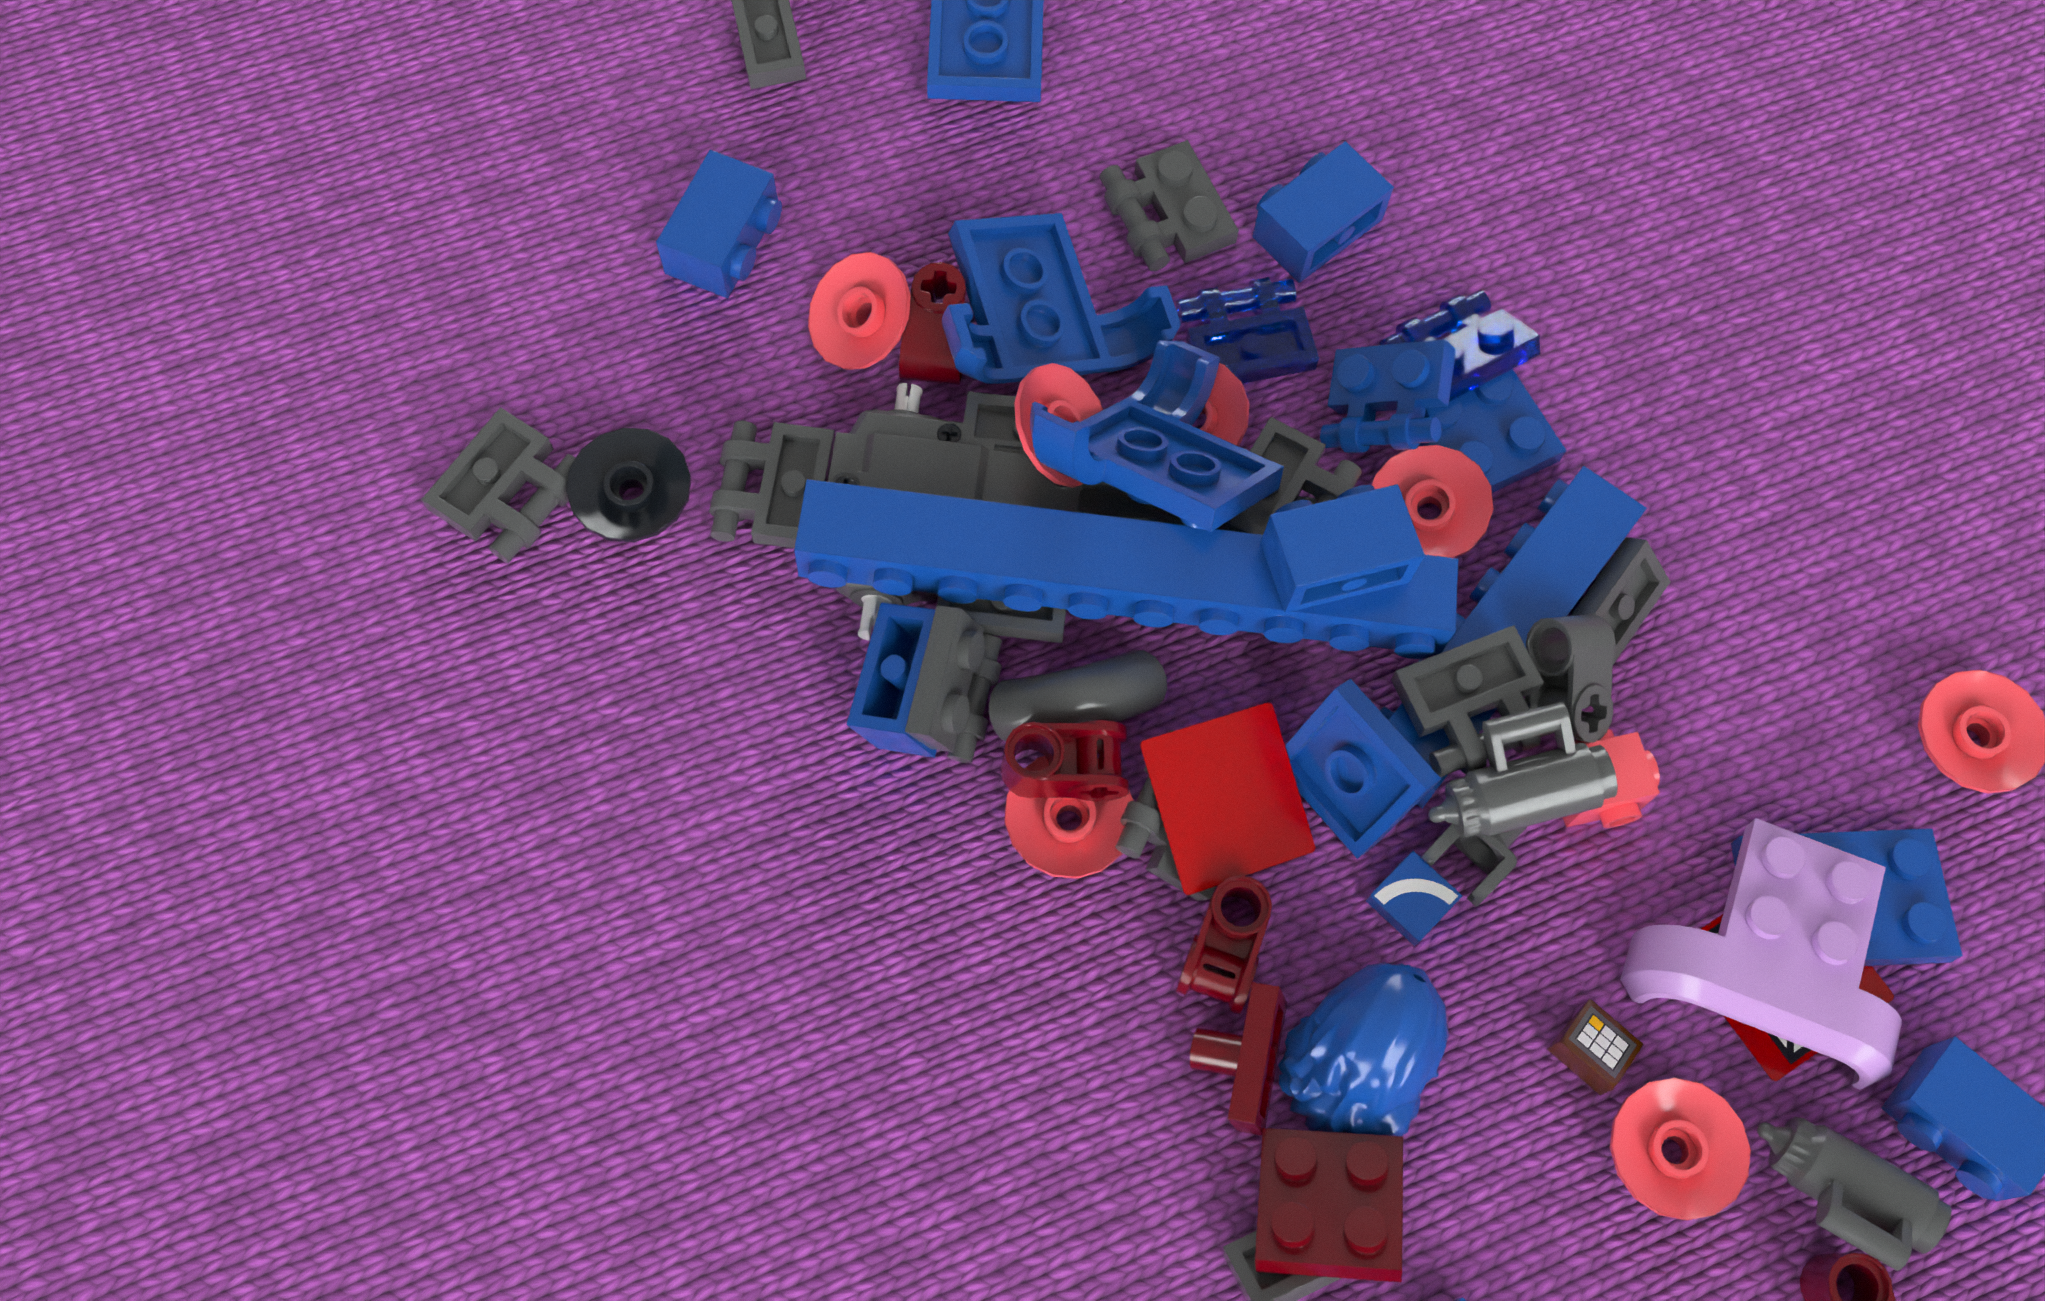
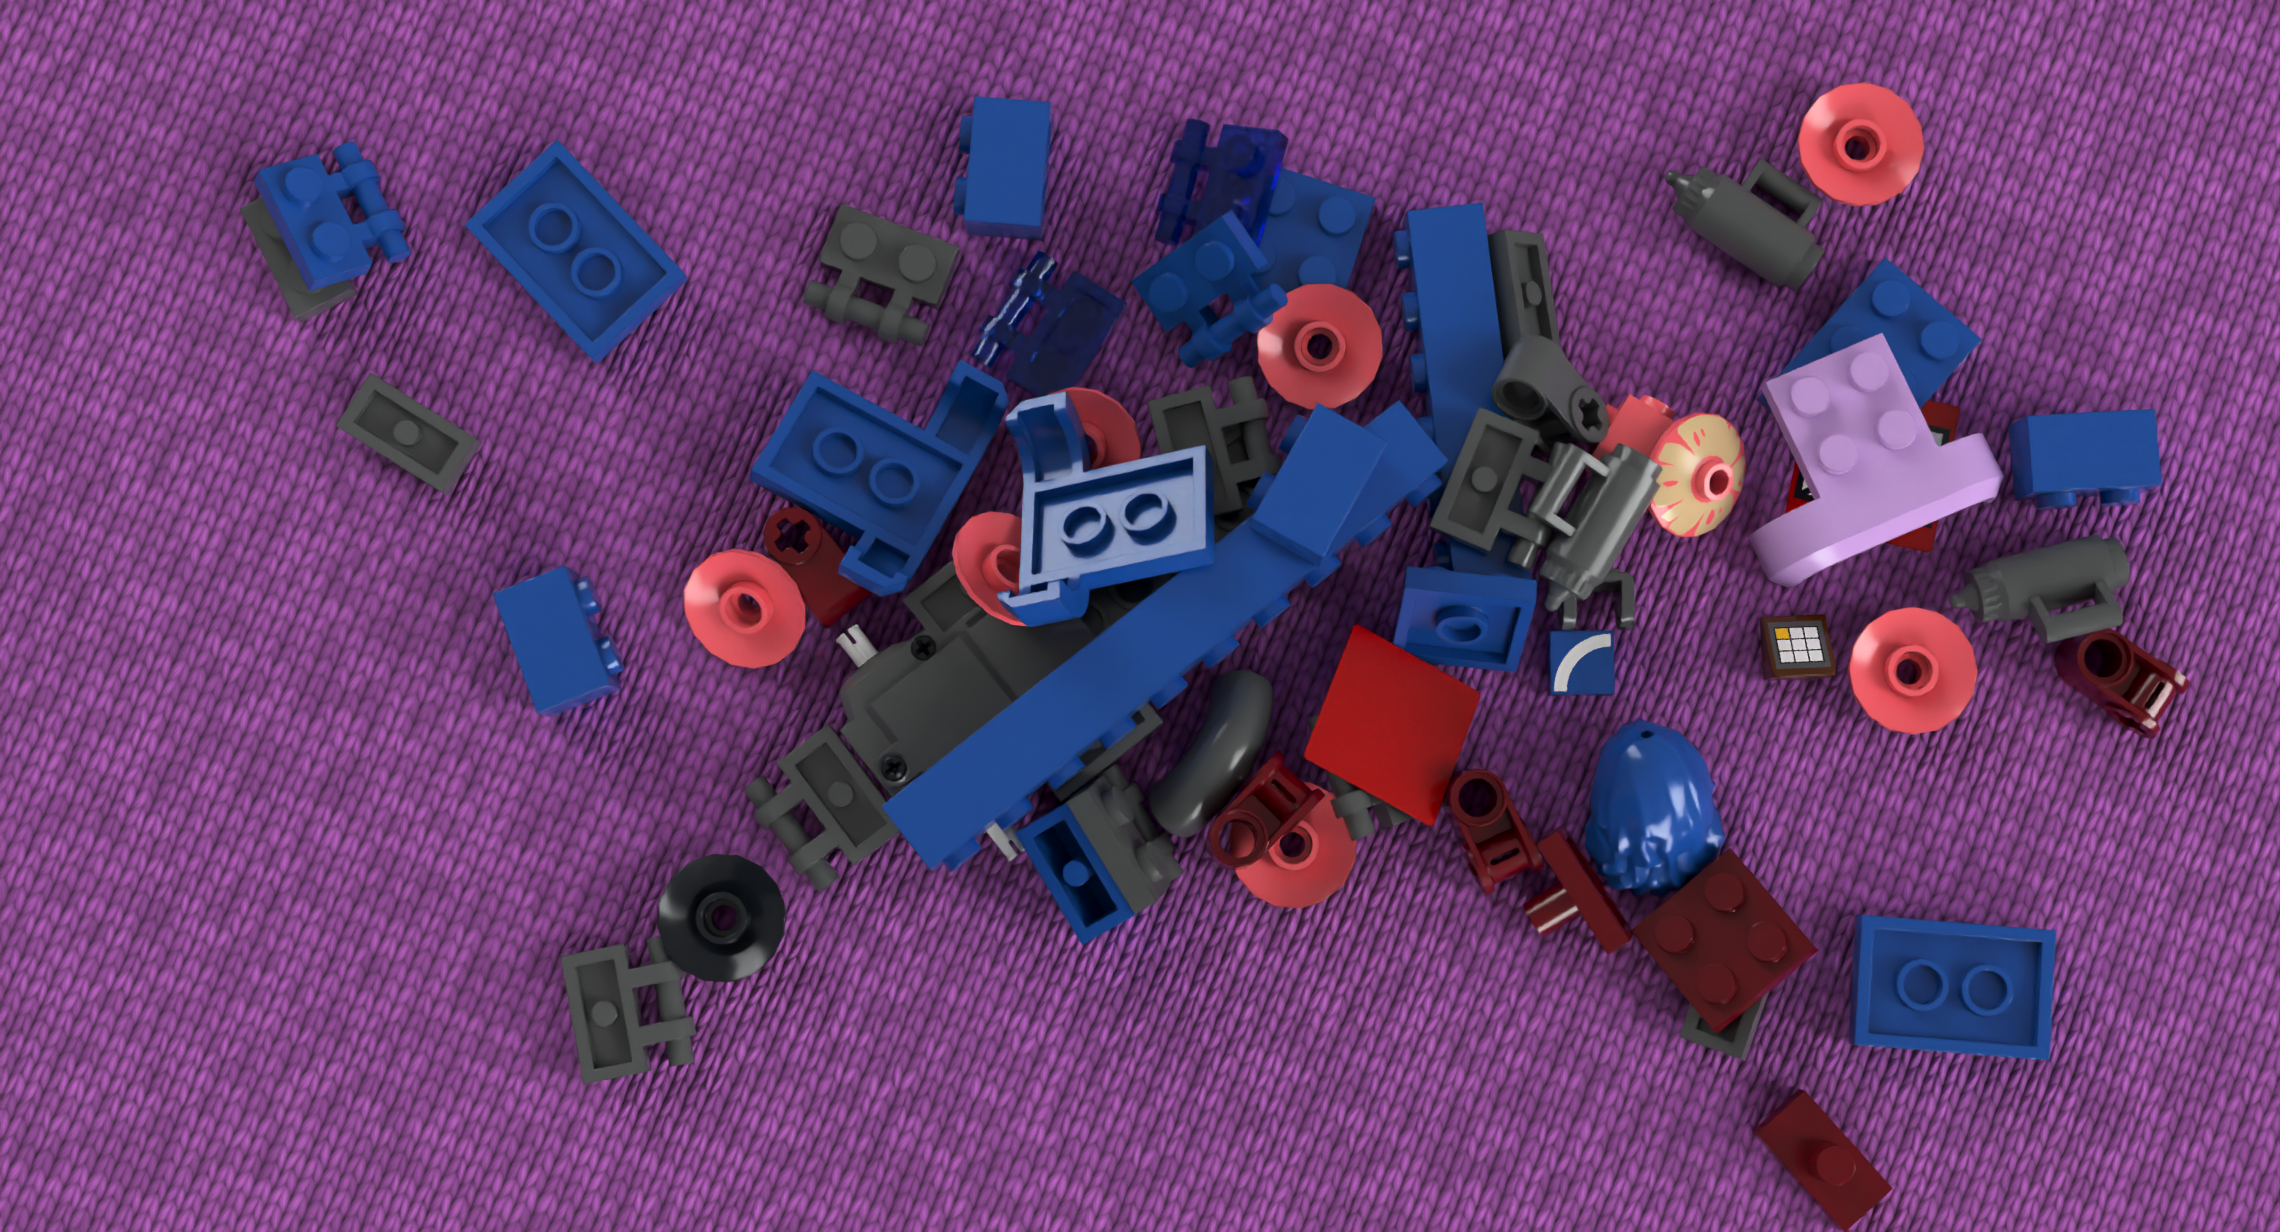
camera: 40 degrees left, 15 degrees up
none -> tan dish [1648,412,1746,537]
none -> dark grey piece [1665,158,1825,292]

